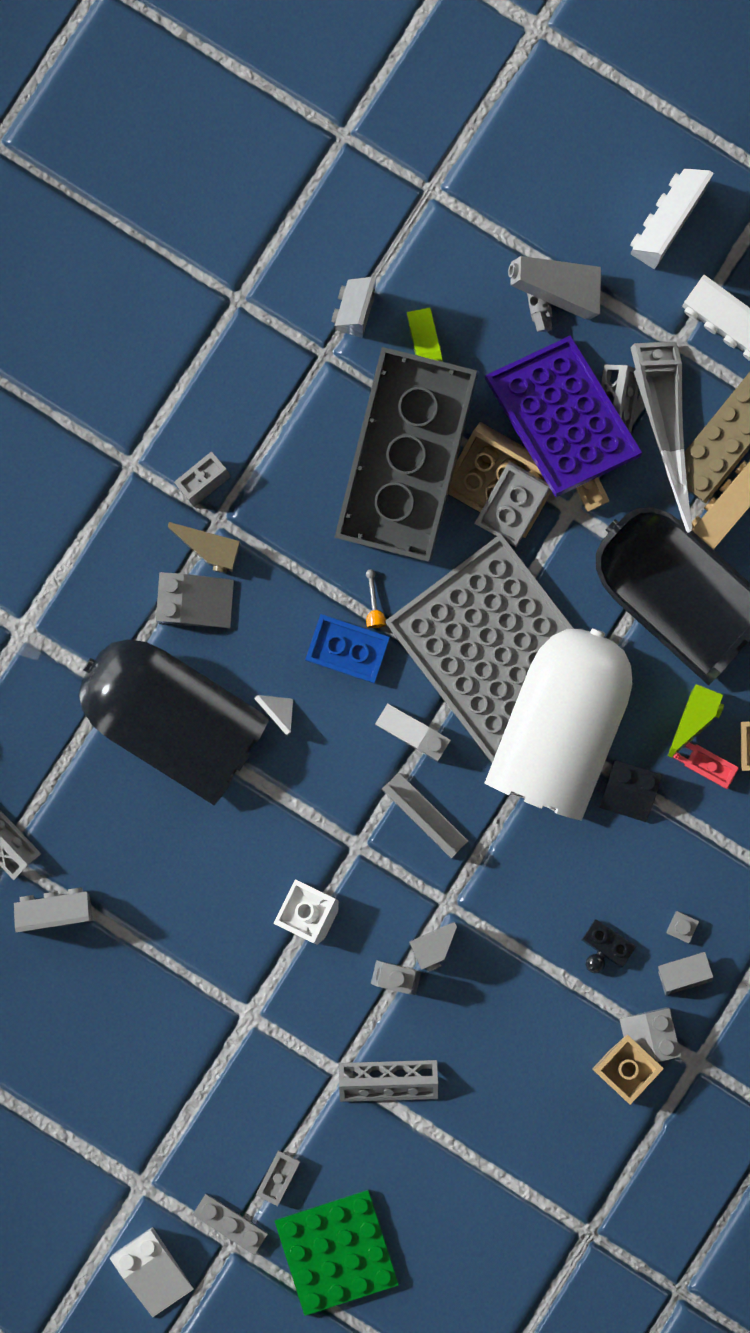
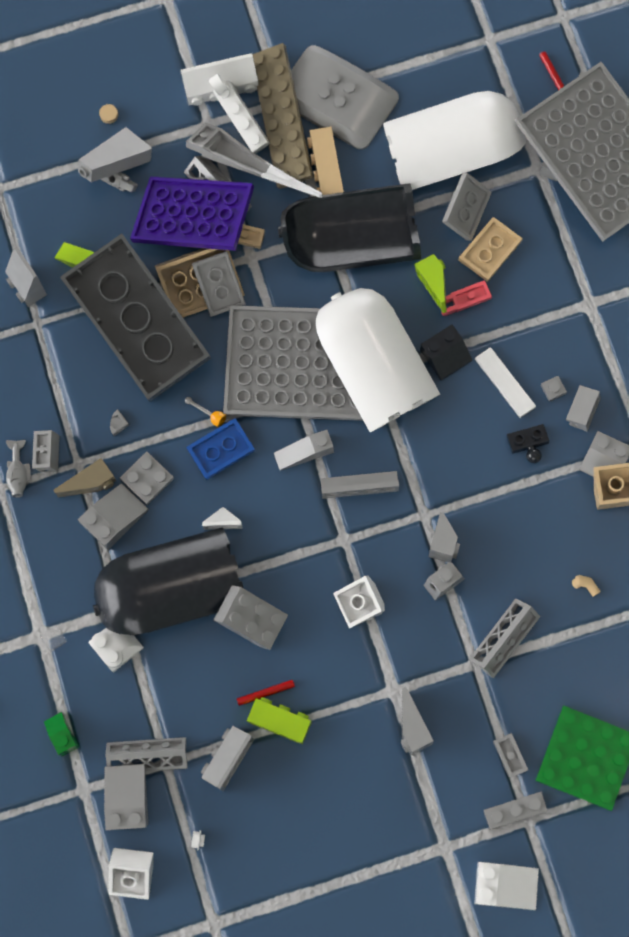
camera: 40 degrees left, 10 degrees down
white slope [630,169,714,269] -> none
none -> light grey animal [6,440,31,497]
none -> white slope [89,628,144,673]
none -> tan tile [99,104,118,124]
none -> light grey tile [110,409,129,436]
none -> light grey plate [120,452,174,505]
none -> white hinge [209,74,270,154]
none -> light grey brick [214,586,288,650]
none -> red bar [237,679,295,706]
none -> lime brick [247,697,312,745]
none -> light grey slope [401,687,434,755]
none -> white tile [475,347,536,418]
none -> tan arm [572,575,601,597]

